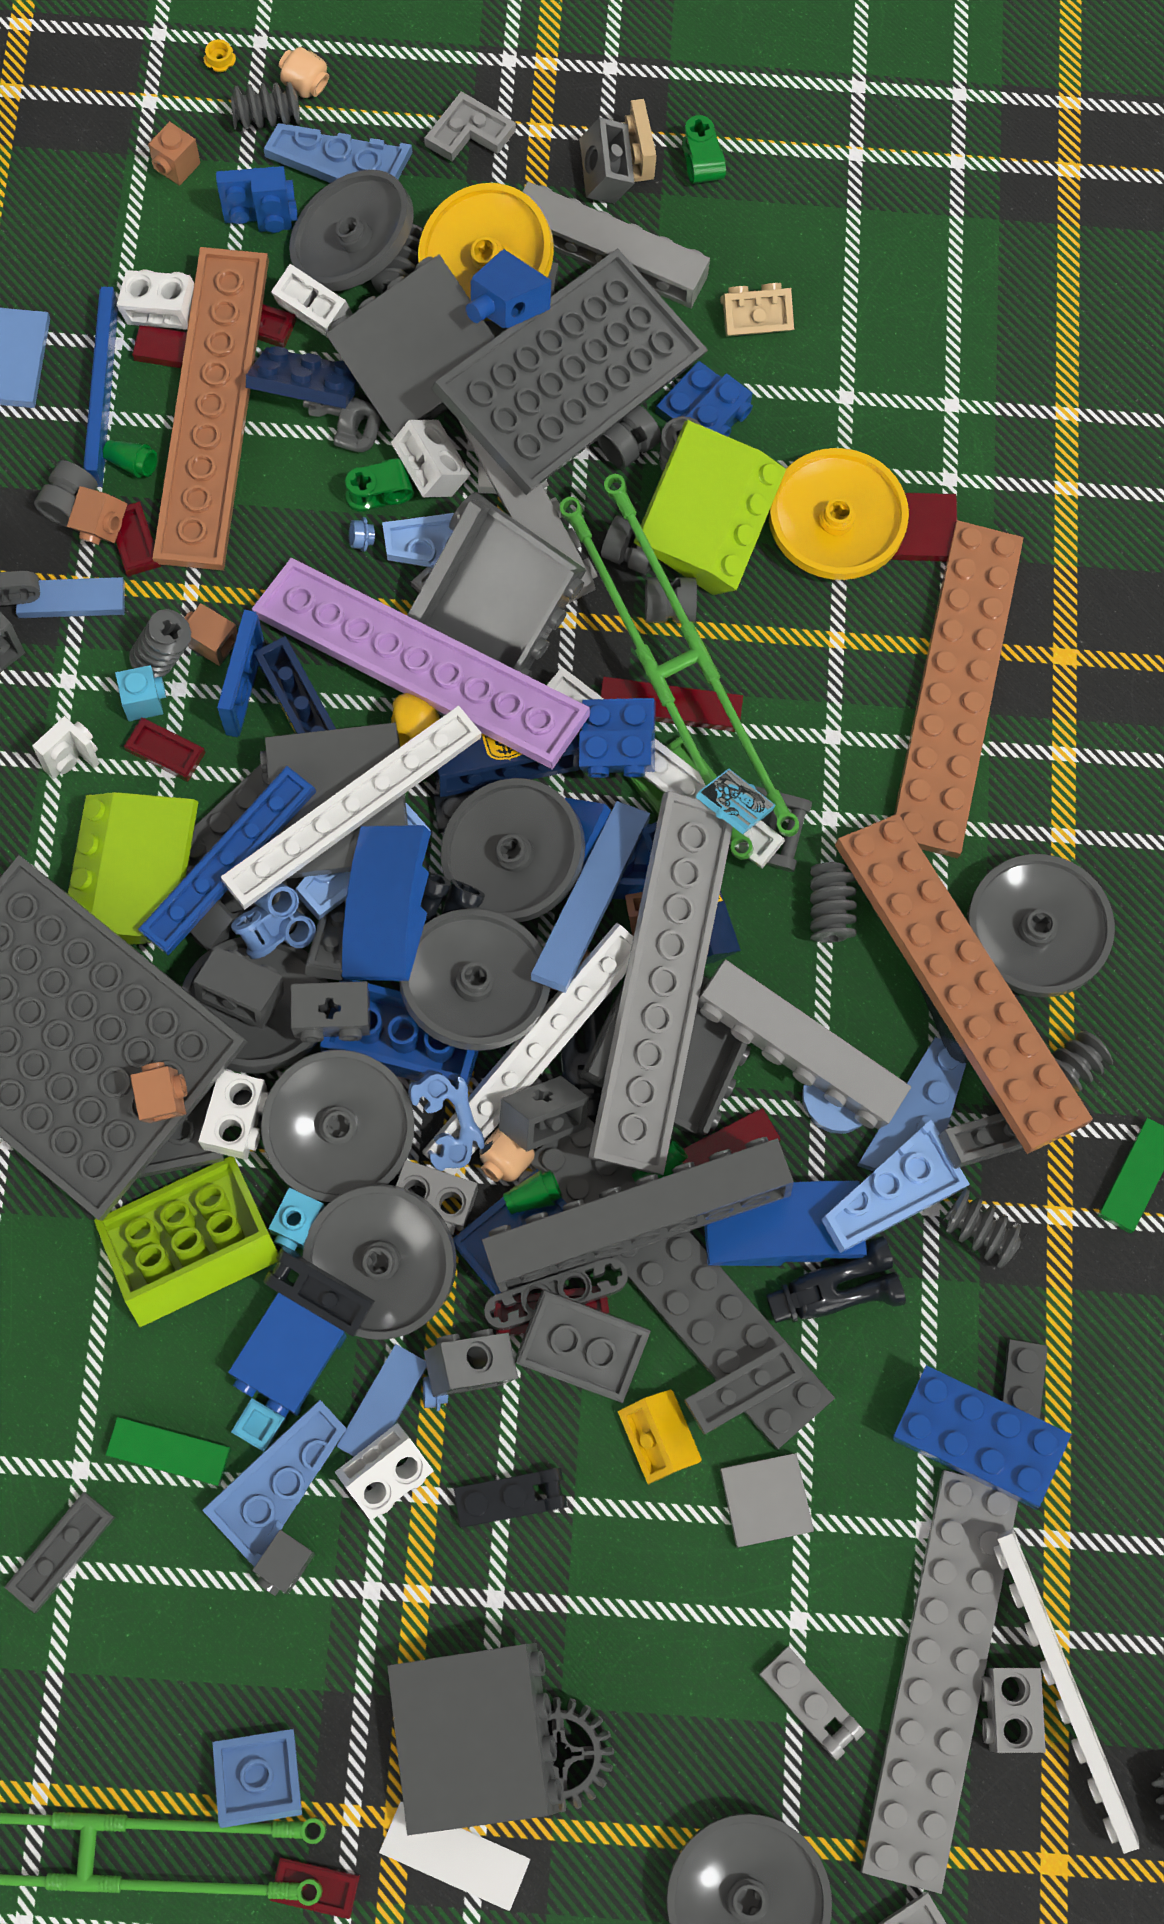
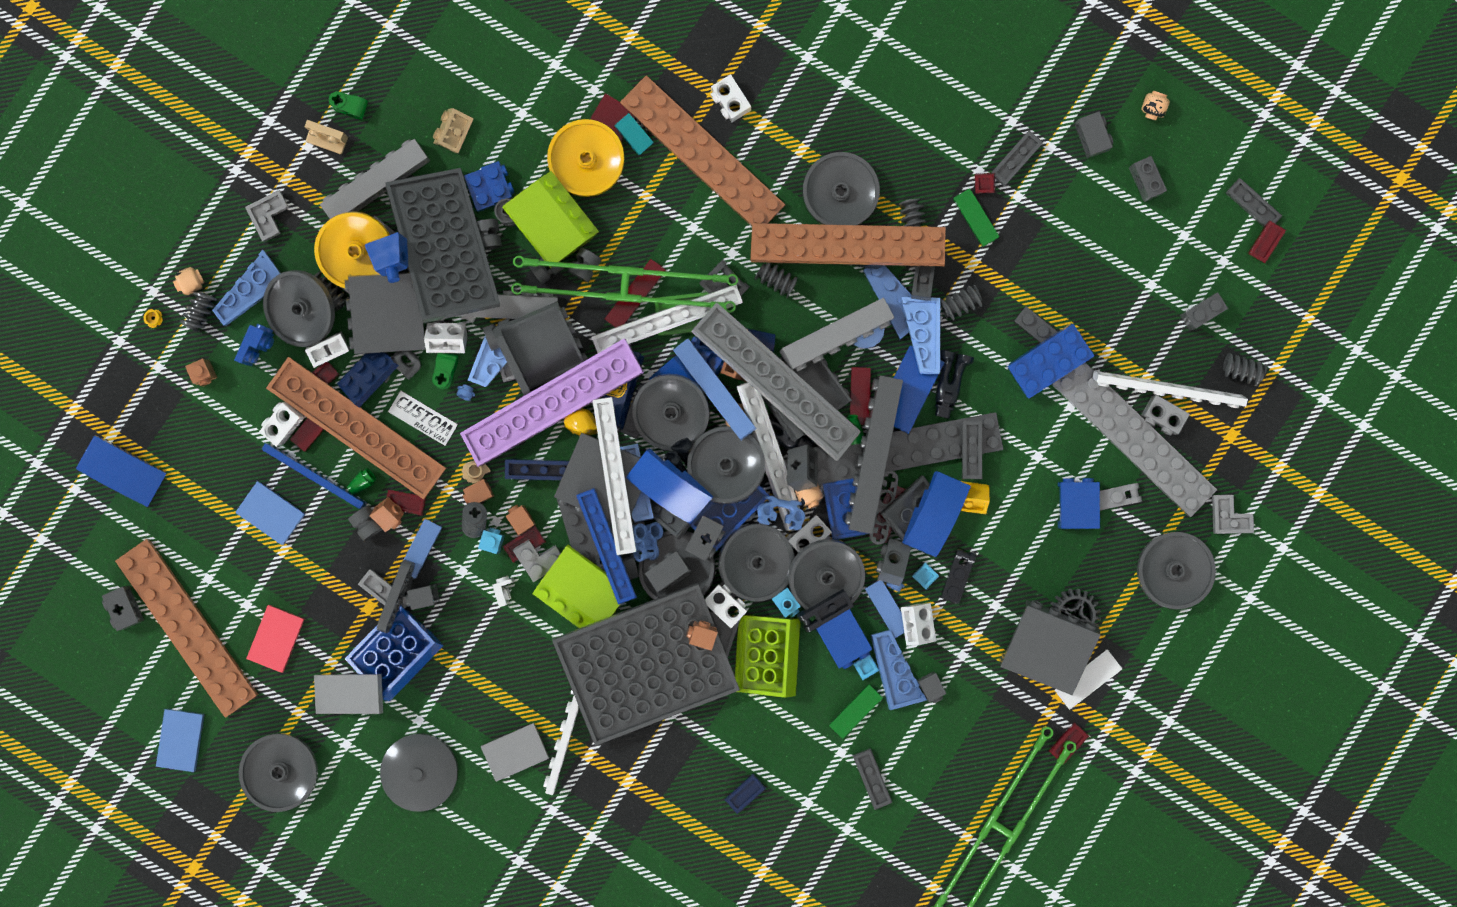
camera: 55 degrees left, 15 degrees up
medium blue plate [212,1729,302,1828] -> none
blue tile [217,610,265,738] -> none
green cone [503,1170,562,1215] -> none
blue plate [579,698,656,778] -> none
dark grey brick [580,117,635,204] -> none
piece [696,769,776,834] -> none
light grey tile [720,1453,814,1548] -> none
none -> white sticker [388,391,458,446]
none -> tan animal [462,461,491,483]
none -> nougat brick [506,505,536,535]
none -> light grey plate [513,539,561,582]
none -> teal tile [614,113,654,155]
none -> white brick [710,74,751,122]
none -> blue slope [902,471,971,557]
none -> medium azure tile [912,562,939,589]
none -> blue panel [1058,478,1100,529]

